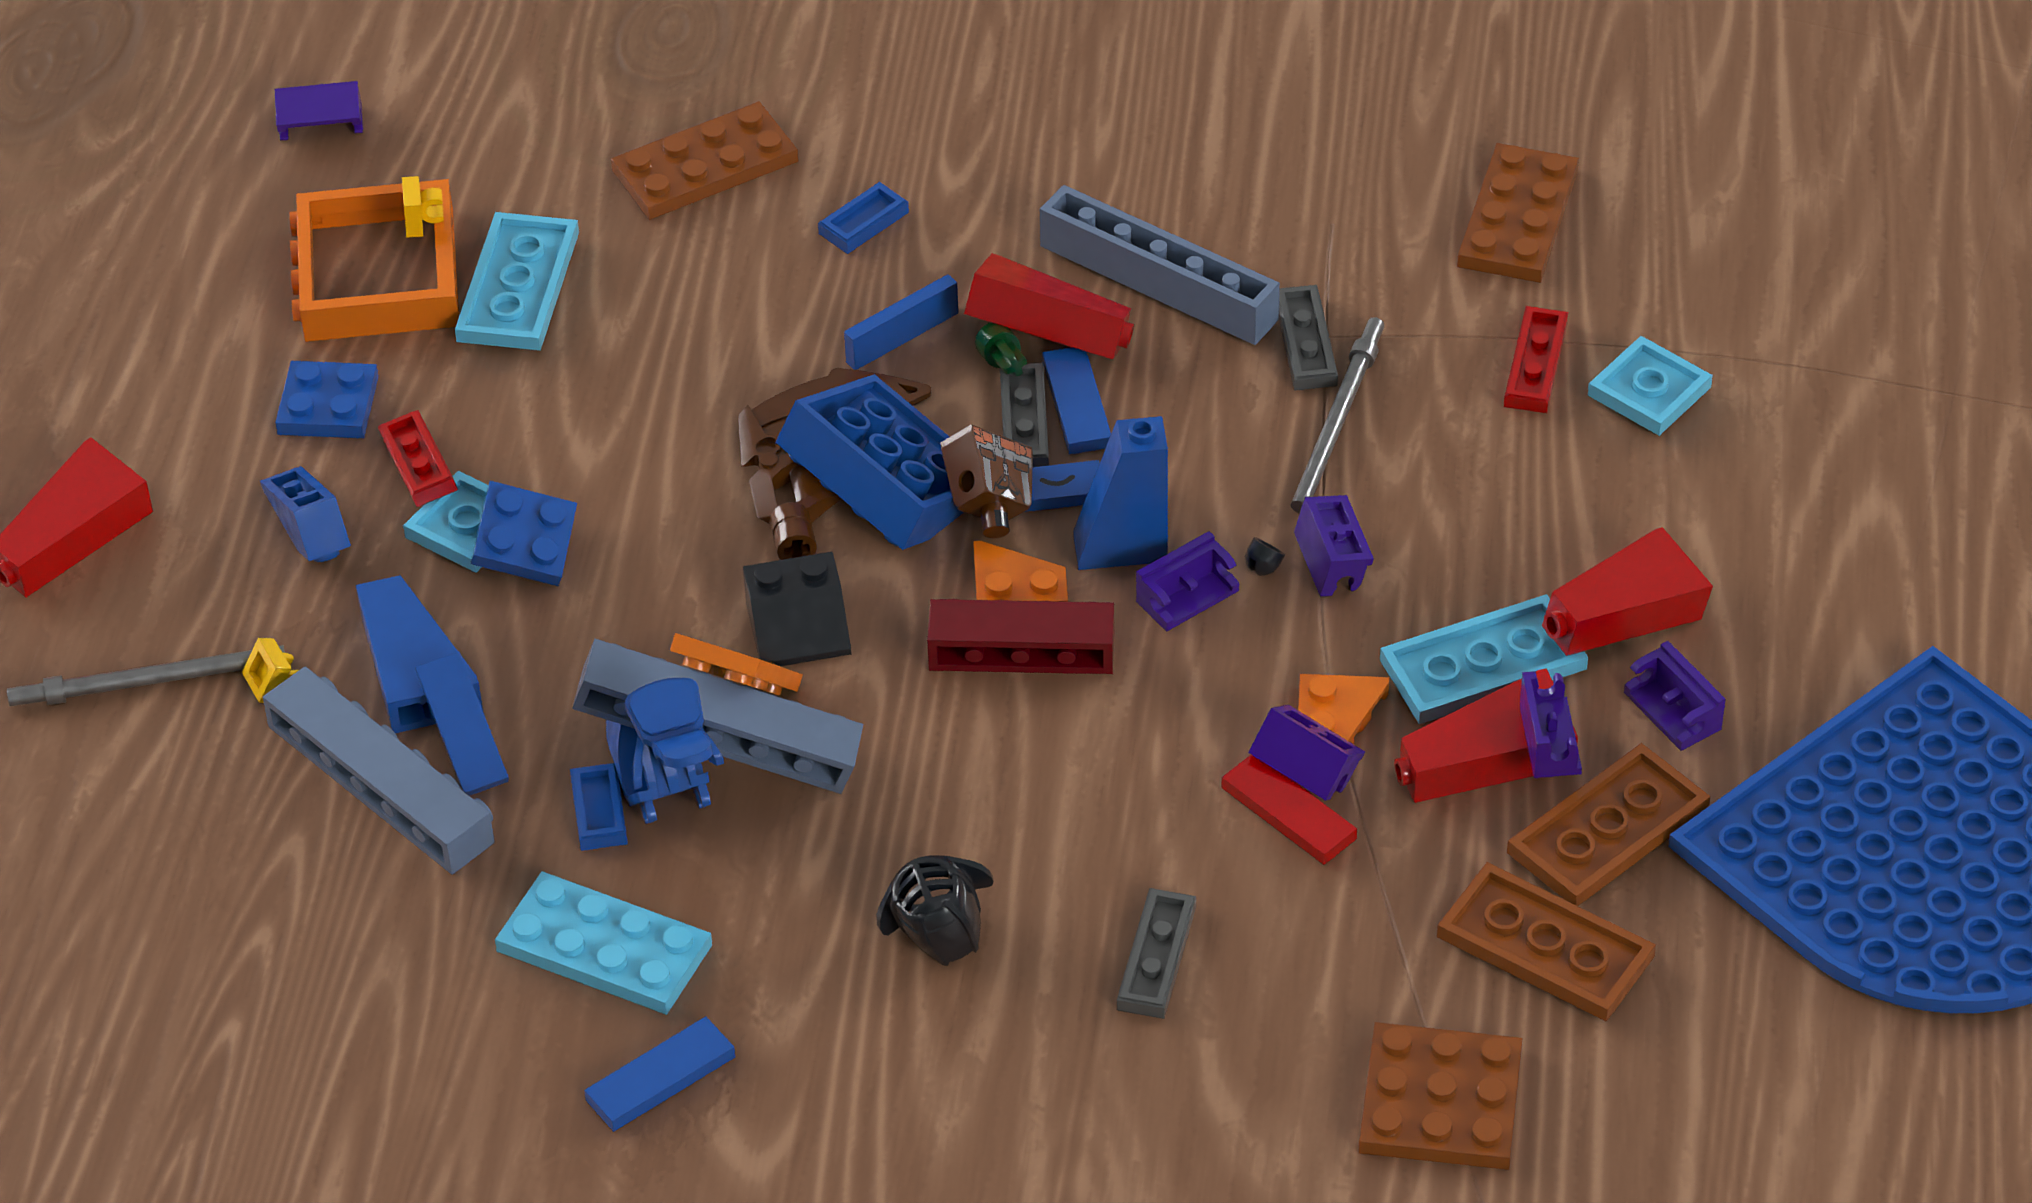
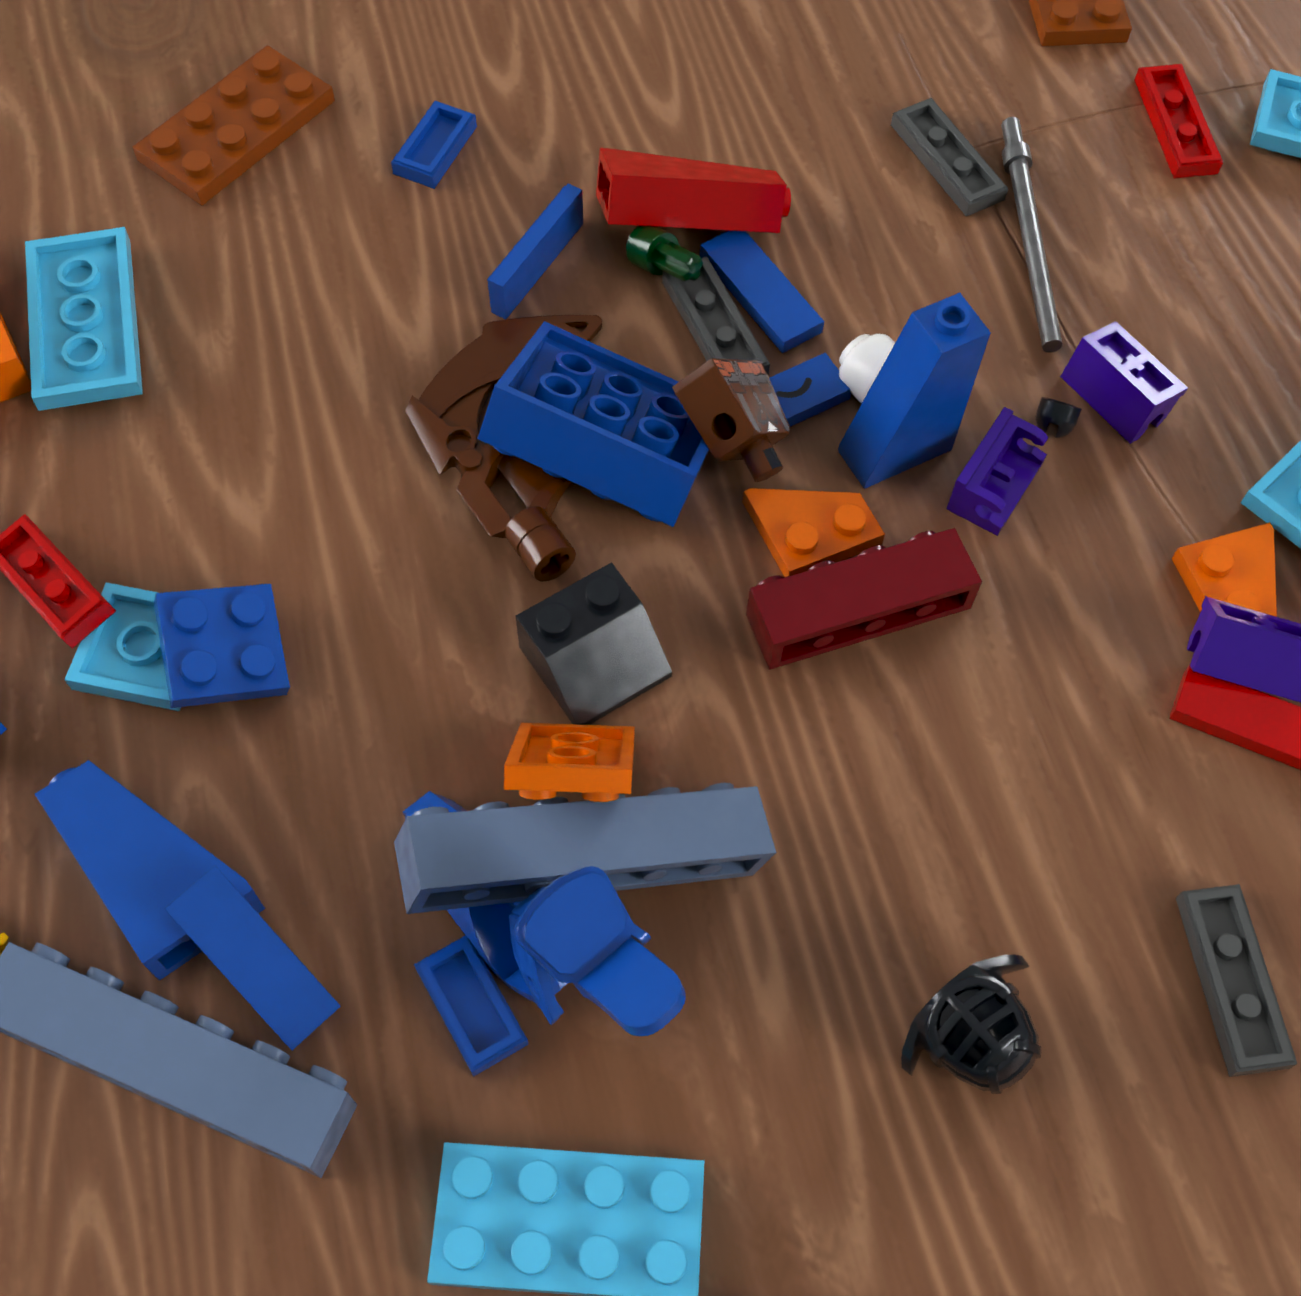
camera: 25 degrees left, 15 degrees up
sand blue brick [1039,185,1280,345] -> none

